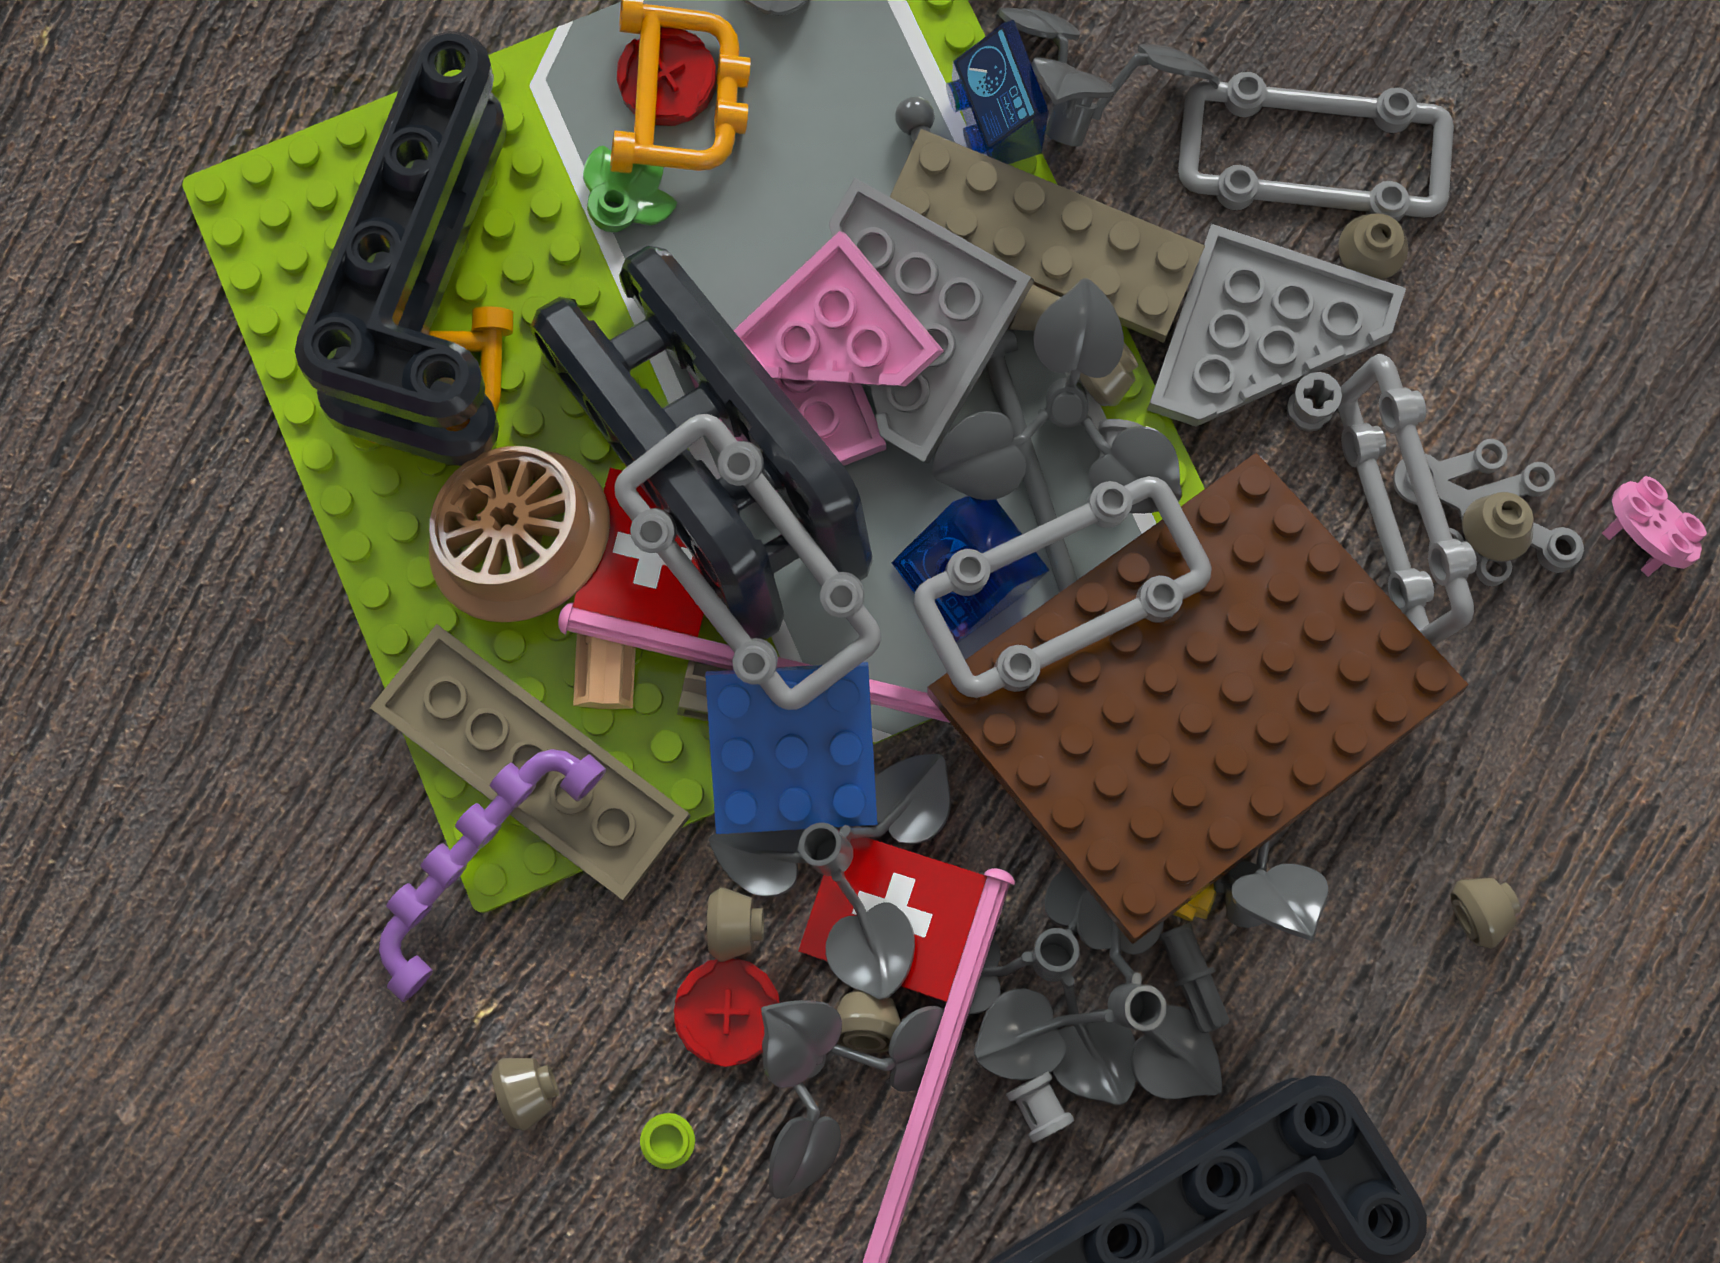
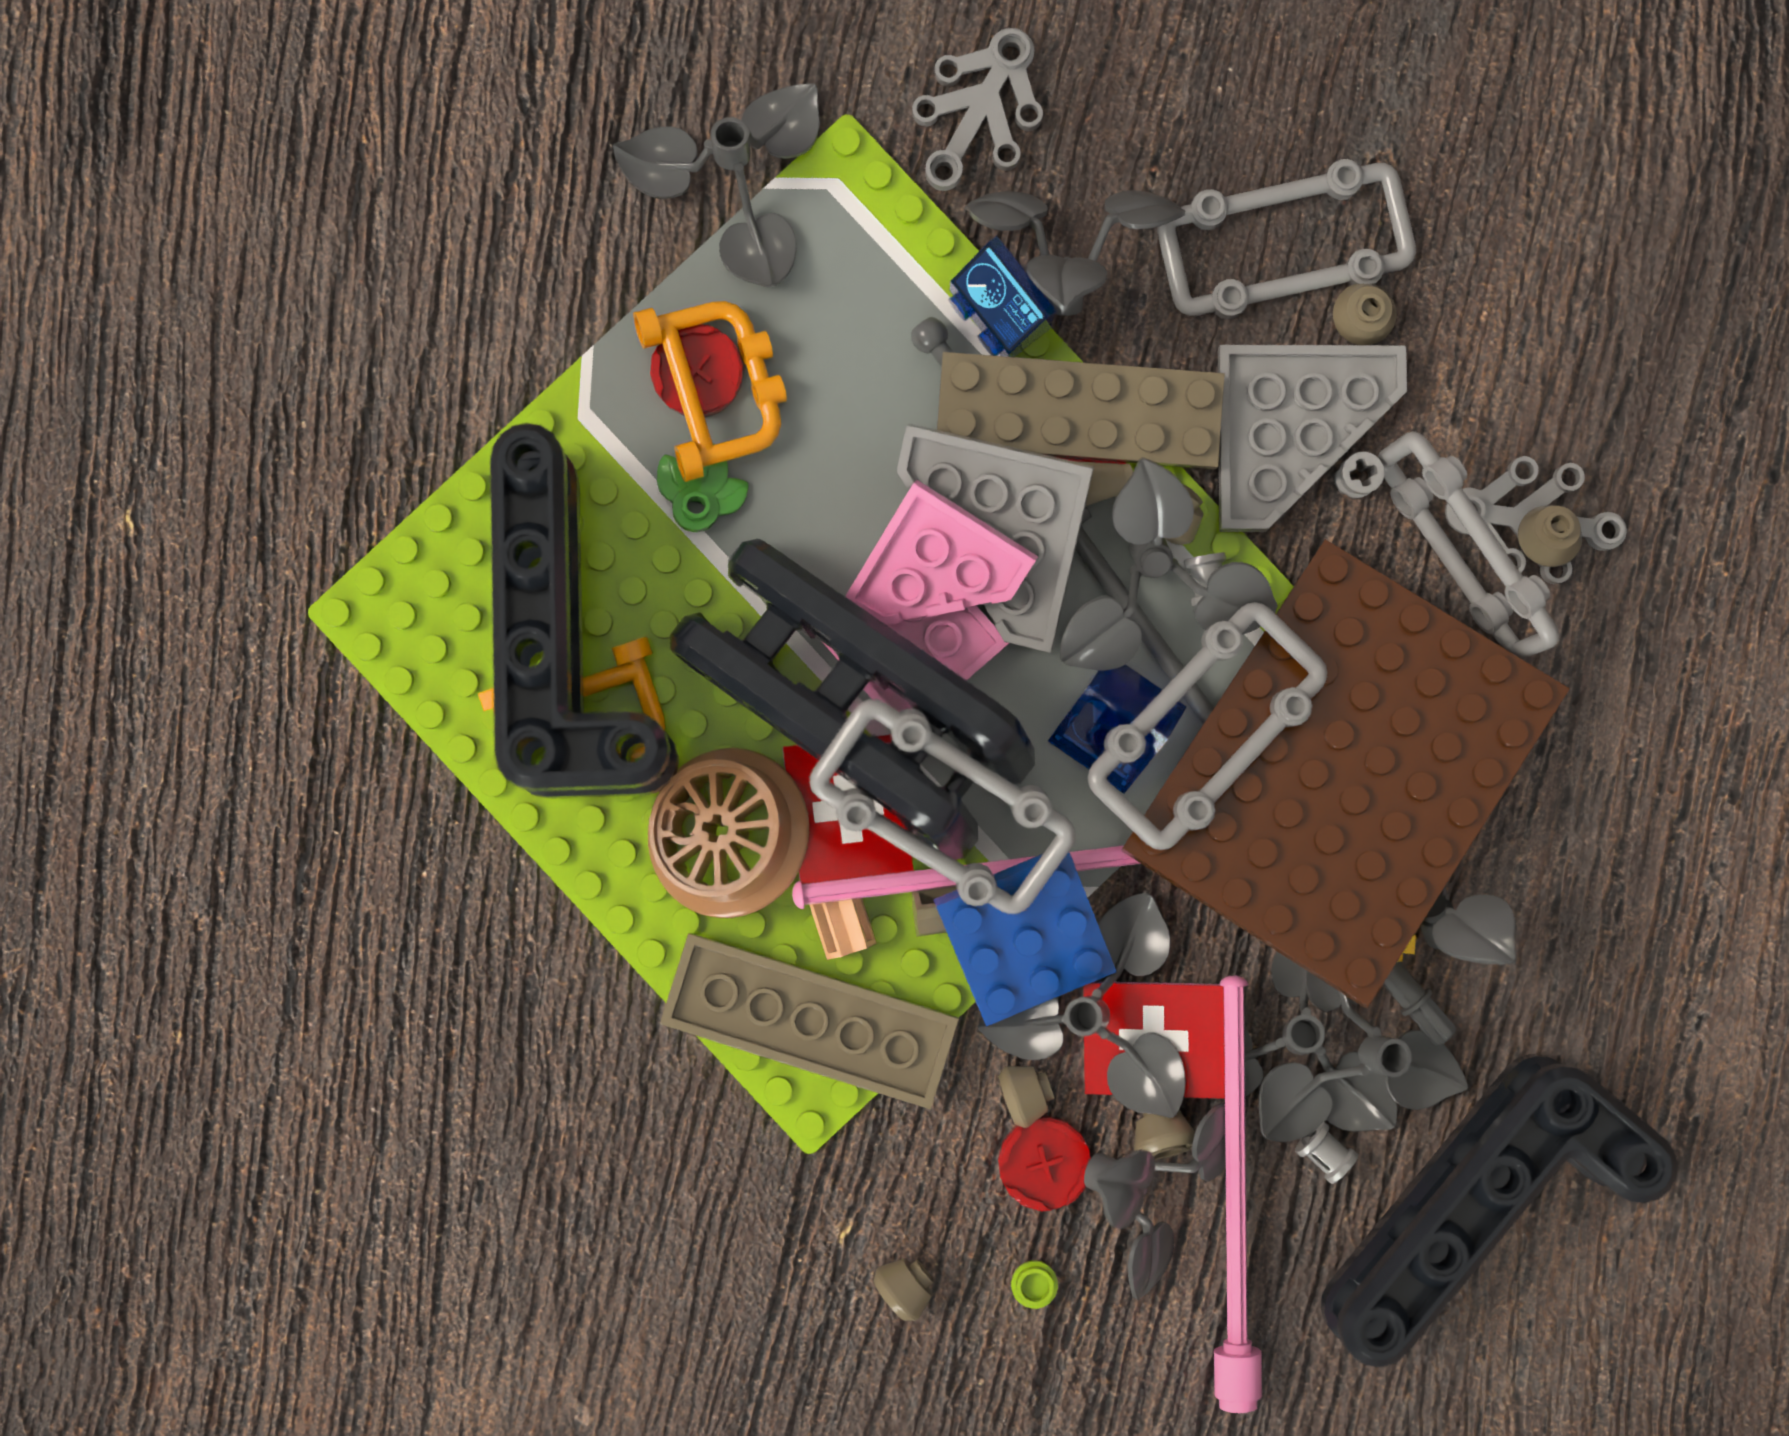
camera: 20 degrees left, 10 degrees up
medium lavender bar [379,749,606,1002] -> none
dark tan cone [1450,877,1521,949] -> none
bright pink plate [1602,476,1707,577] -> none

